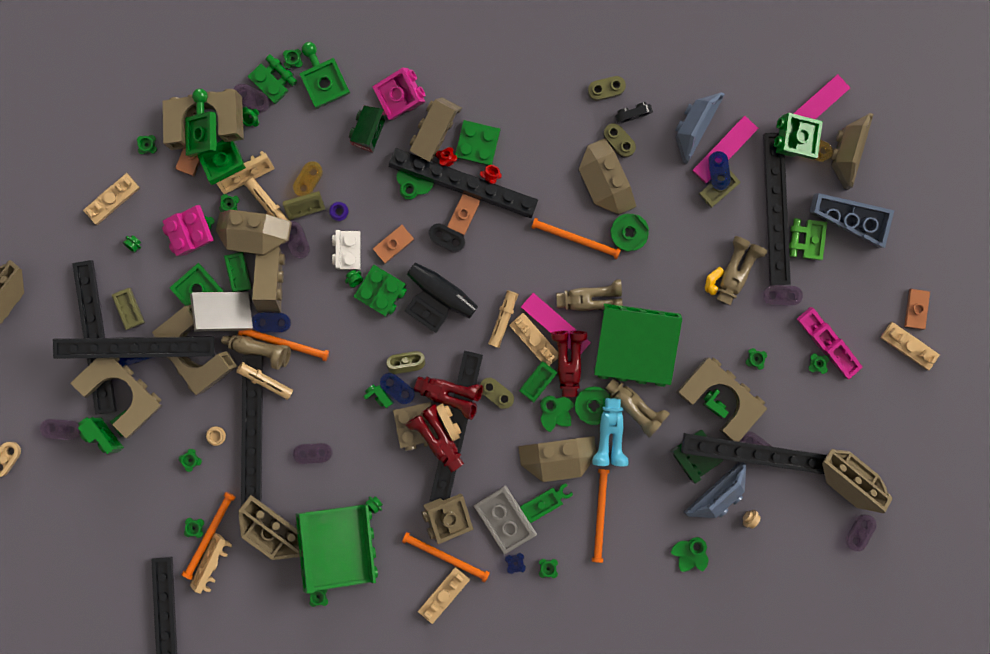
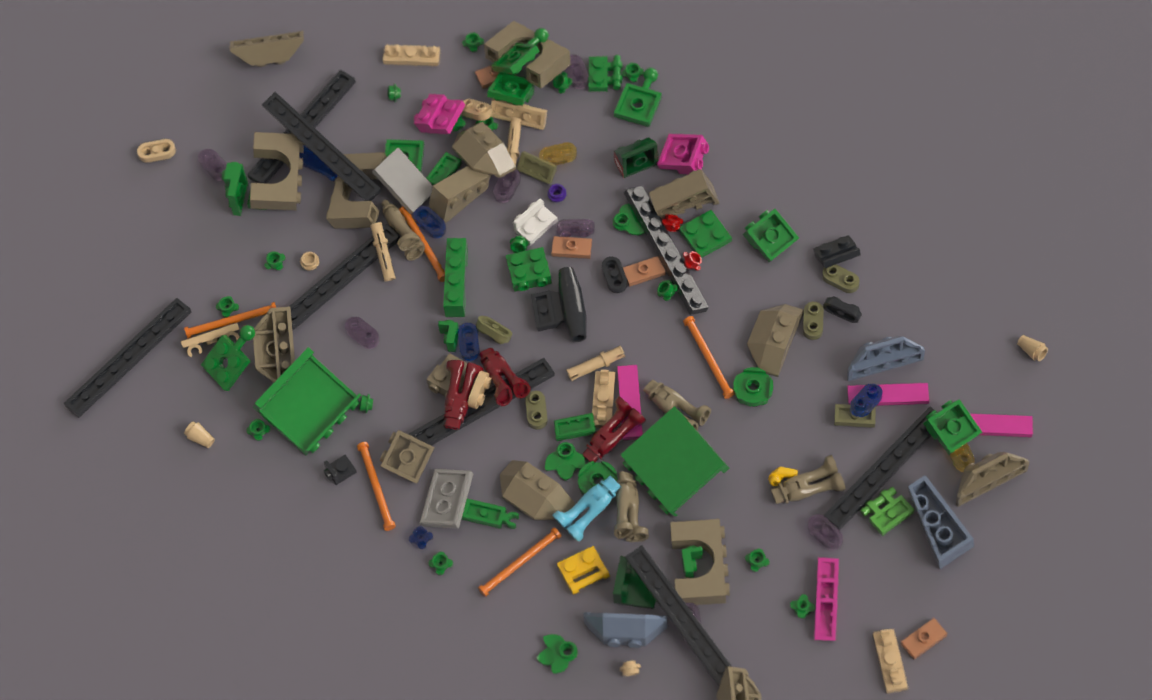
camera: 50 degrees right, 25 degrees down
olive plate [112,288,145,330] -> none
tan plate [418,567,470,624] -> none
none -> tan cone [184,421,215,448]
none -> green plate [201,325,255,391]
none -> black bracket [323,454,357,485]
none -> green arch [443,238,468,317]
none -> tan plate [462,99,493,121]
none -> clear purple plate [556,219,595,237]
none -> yellow plate [557,546,610,595]
none -> green plate [657,280,678,301]
none -> green plate [743,208,799,263]
none -> black plate [813,235,861,268]
none -> tan cone [1017,335,1048,361]

